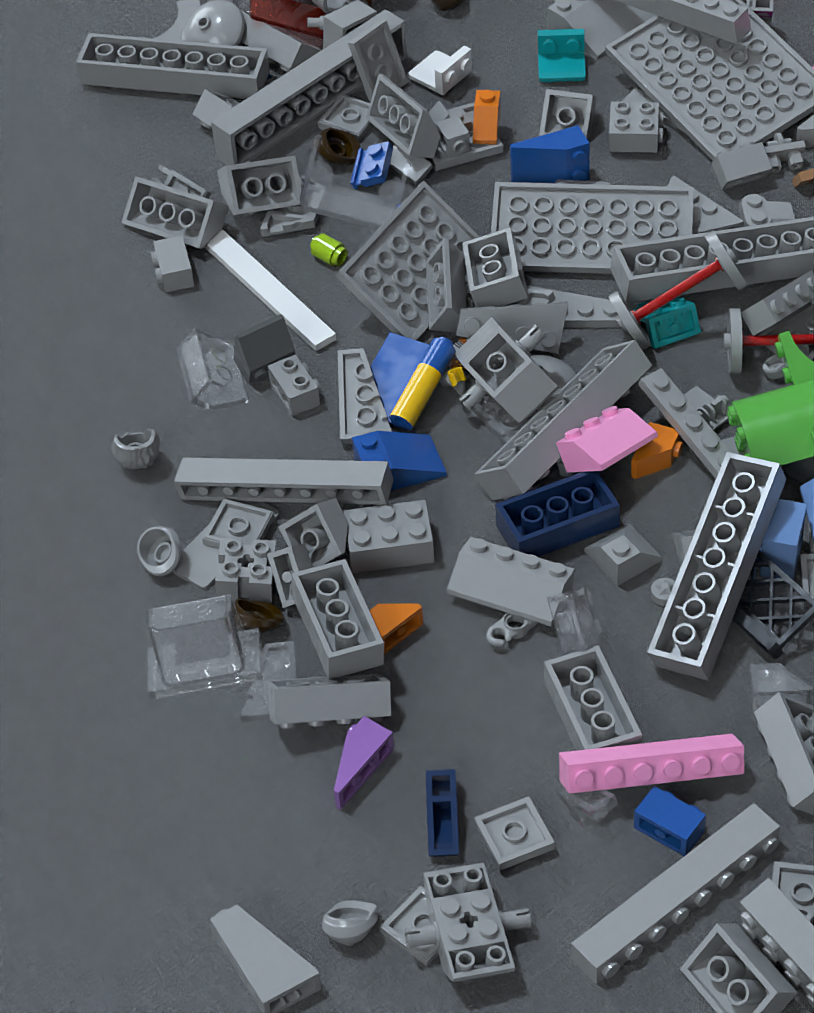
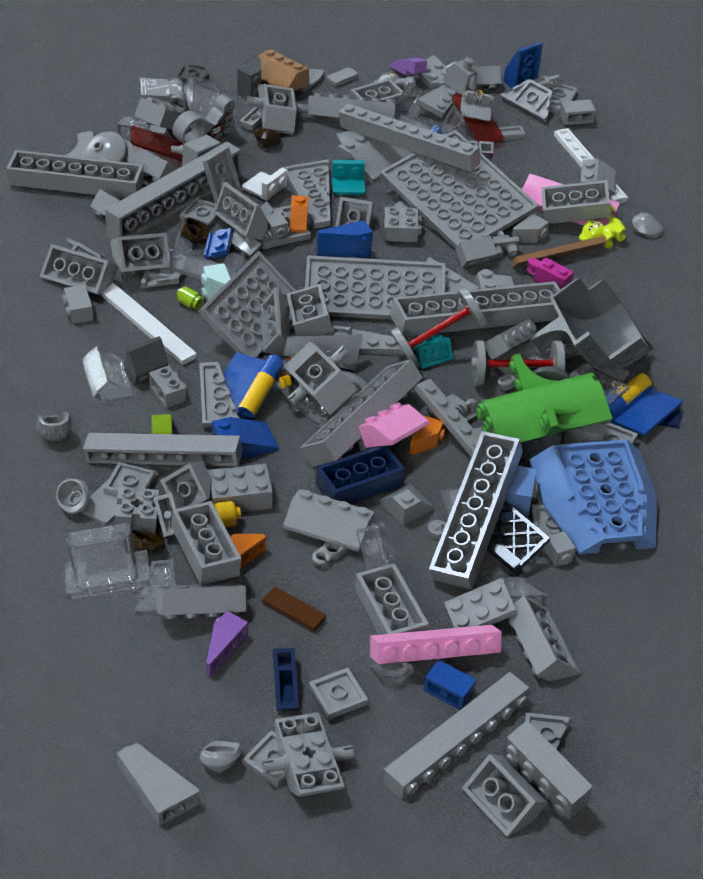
camera: 10 degrees left, 5 degrees down
none -> lime slope [152,414,172,434]
none -> light aqua slope [201,263,230,302]
none -> yellow head [214,501,241,528]
none -> reddish brown tile [262,586,326,633]
none -> light grey wing [283,159,330,229]
none -> light grey plate [444,578,517,628]

